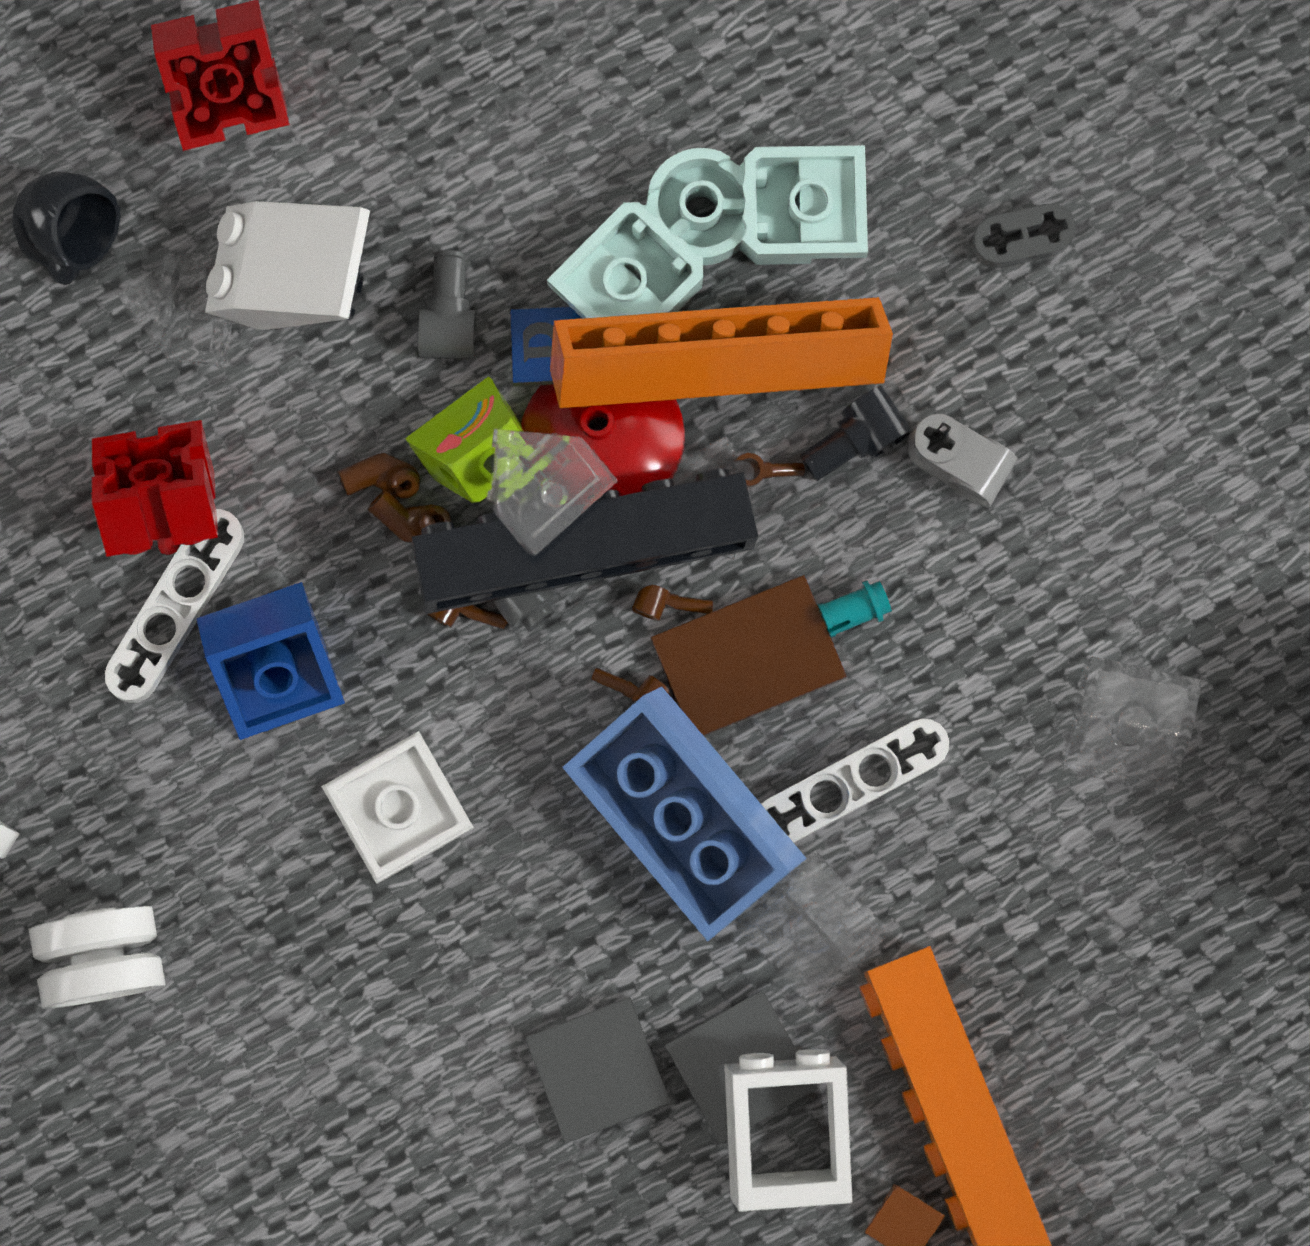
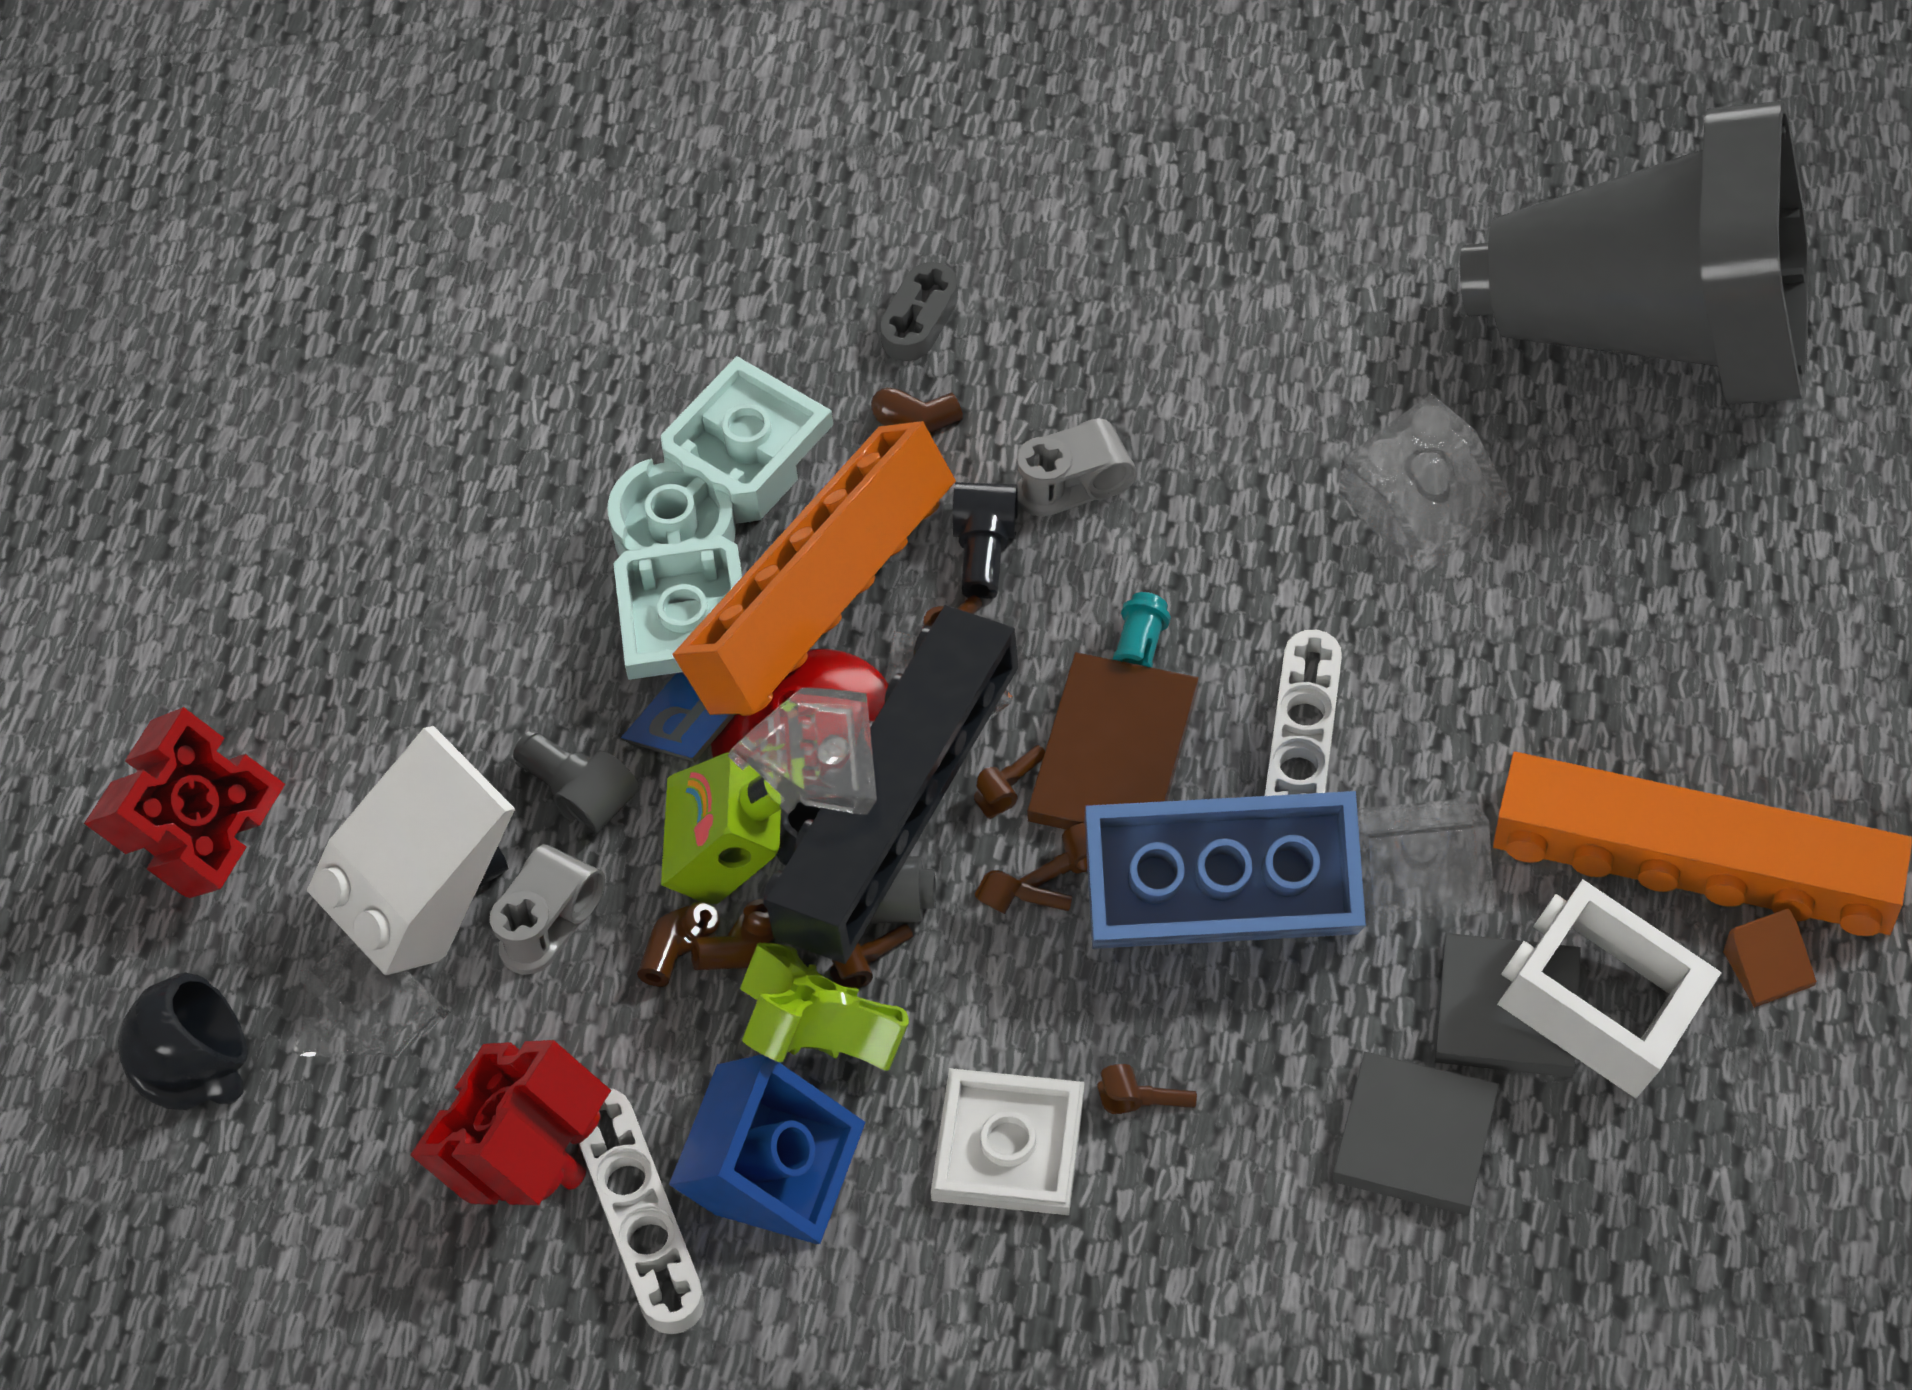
camera: 45 degrees left, 25 degrees down
none -> light grey piece [490,844,605,975]
none -> lime piece [740,943,909,1071]
none -> reddish brown arm [871,387,963,433]
none -> reddish brown hand [975,870,1072,914]
none -> reddish brown hand [1097,1064,1197,1114]

